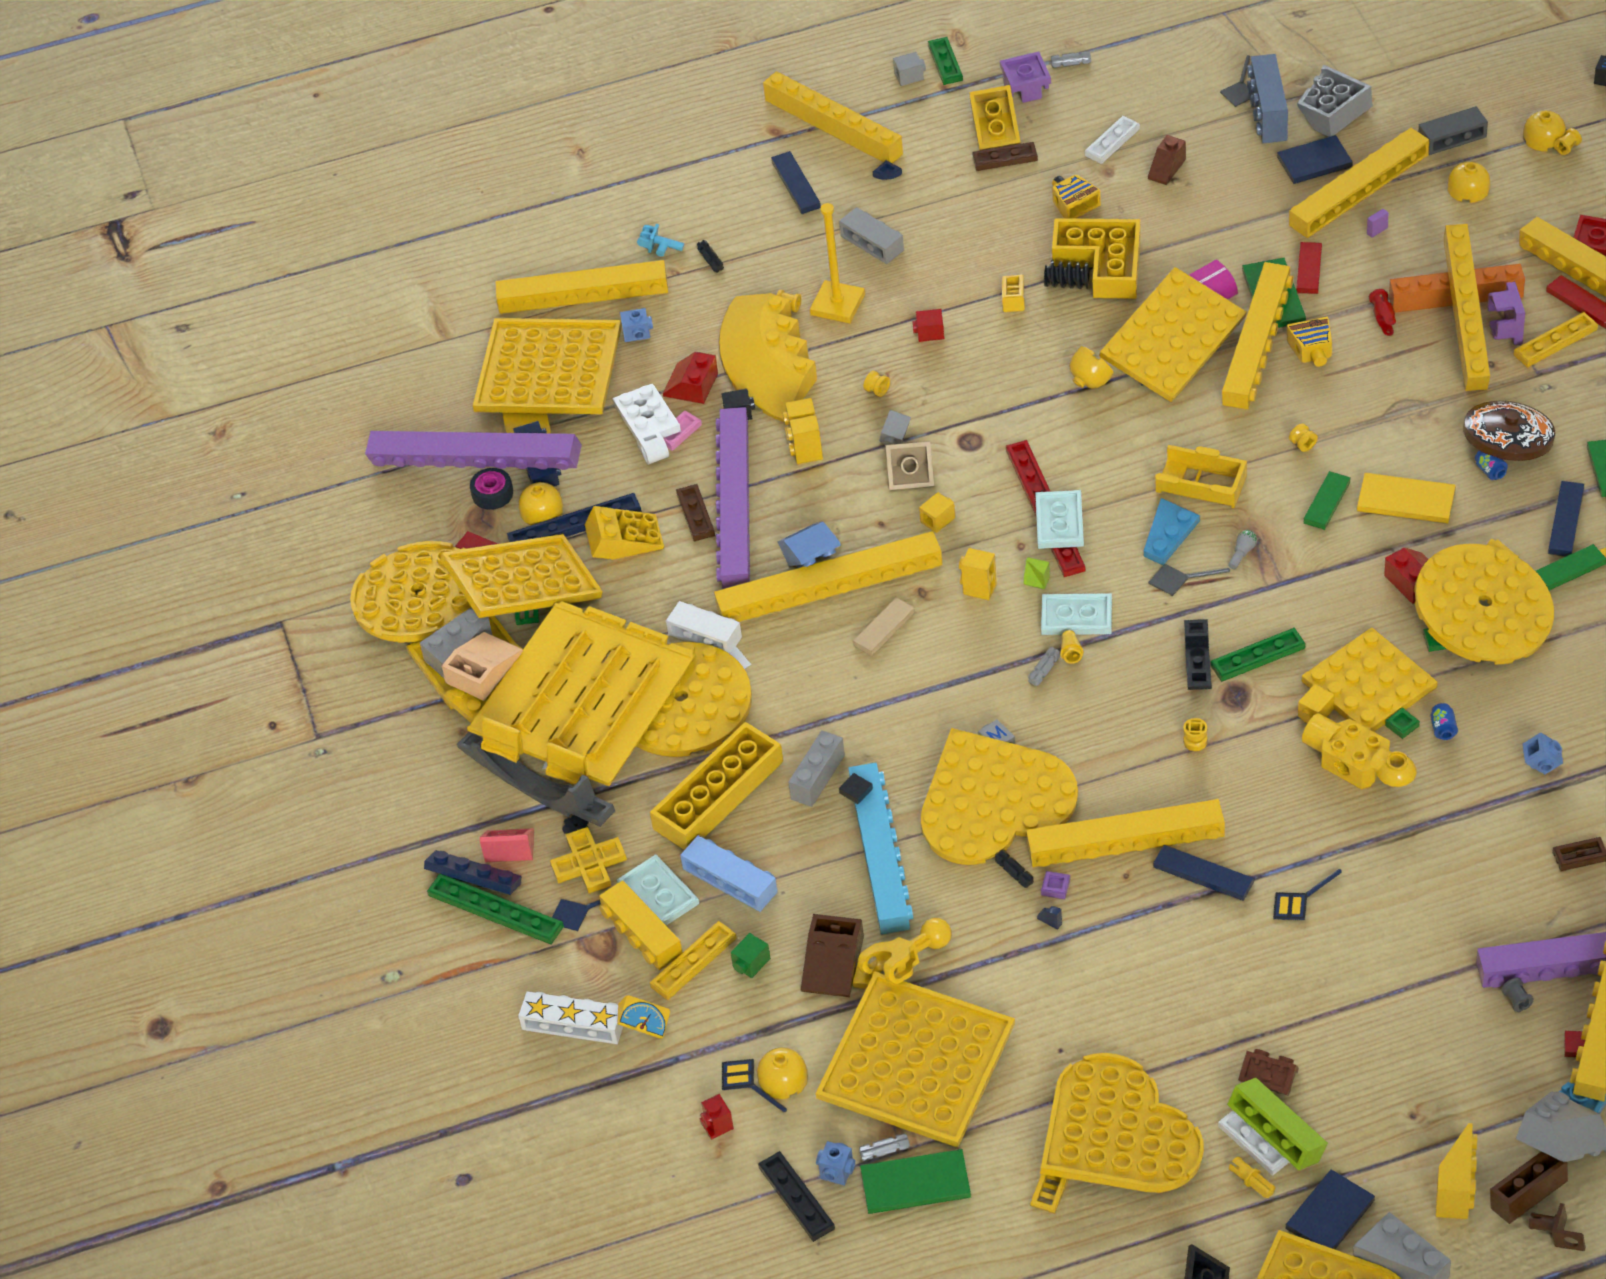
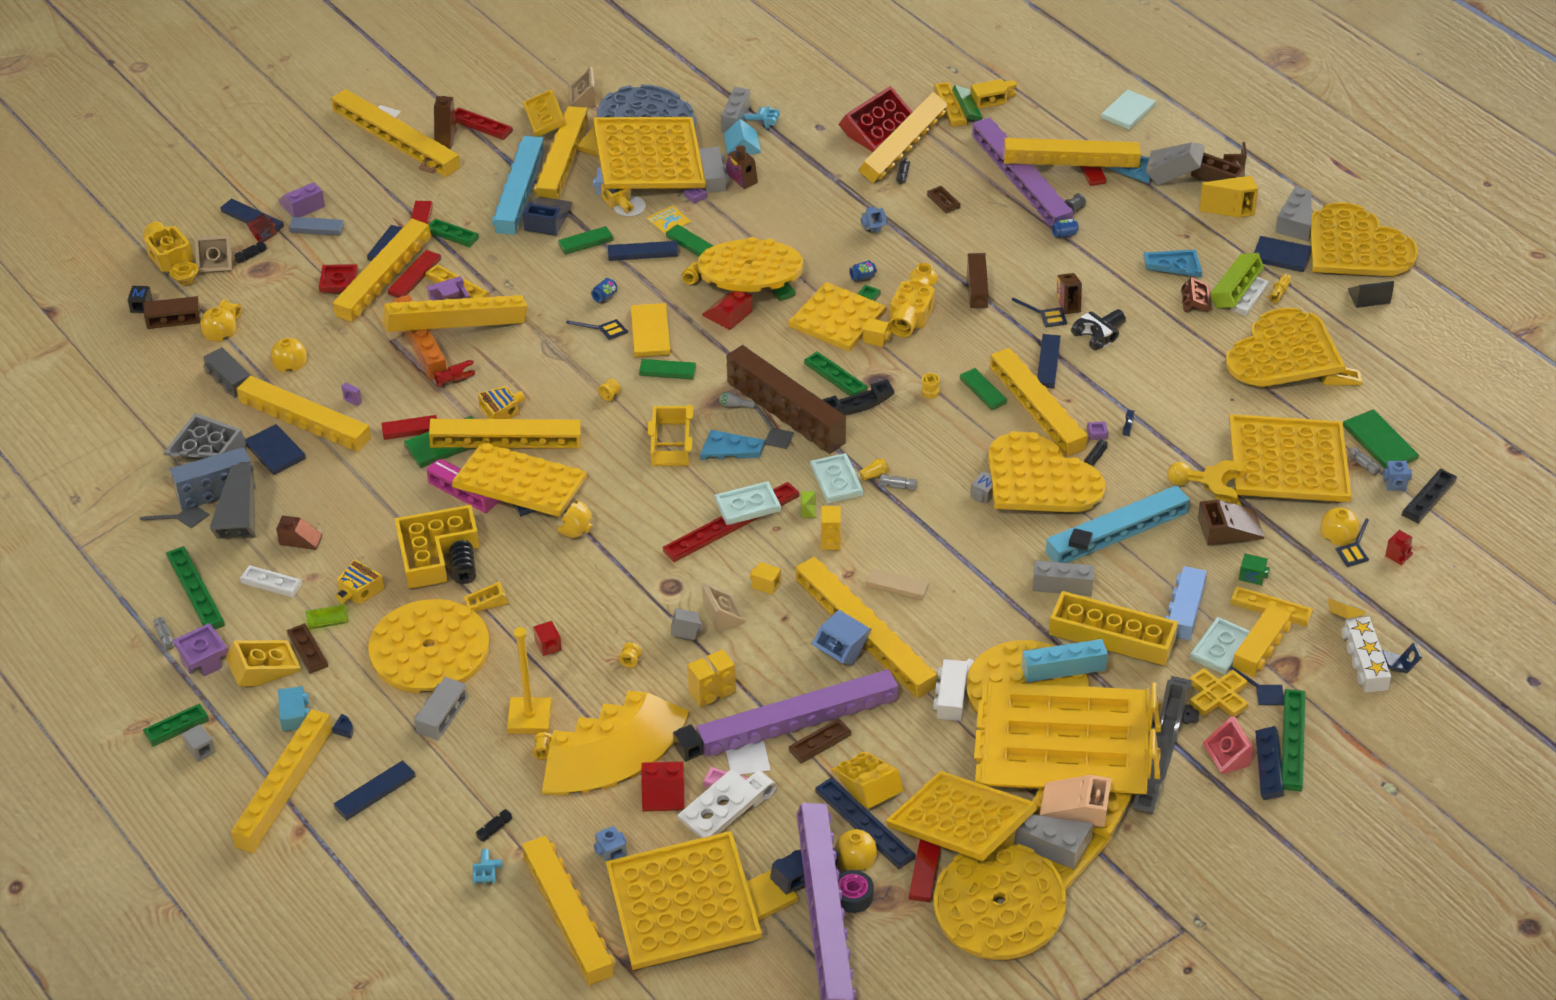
camera: 115 degrees left, 5 degrees down
dish [1463,401,1555,461] -> none
none -> reddish brown brick [144,296,201,329]
none -> green tile [166,546,225,630]
none -> dark grey slope [210,462,255,538]
none -> medium azure brick [278,686,310,732]
none -> clear neon green tile [306,604,348,630]
none -> yellow plate [368,599,490,694]
none -> piece [566,319,629,340]
none -> reddish brown brick [726,345,846,454]
none -> white sticker [726,740,770,775]
none -> green tile [960,368,1007,410]
none -> reddish brown slope [966,253,989,308]
none -> medium azure brick [1022,639,1108,682]
none -> blue brick [1052,218,1079,238]
none -> reddish brown torso [1057,273,1082,314]
none -> black connector [1071,309,1126,350]
none -> dark azure wing [1143,249,1202,277]
none -> dark blue bracket [1382,643,1422,673]

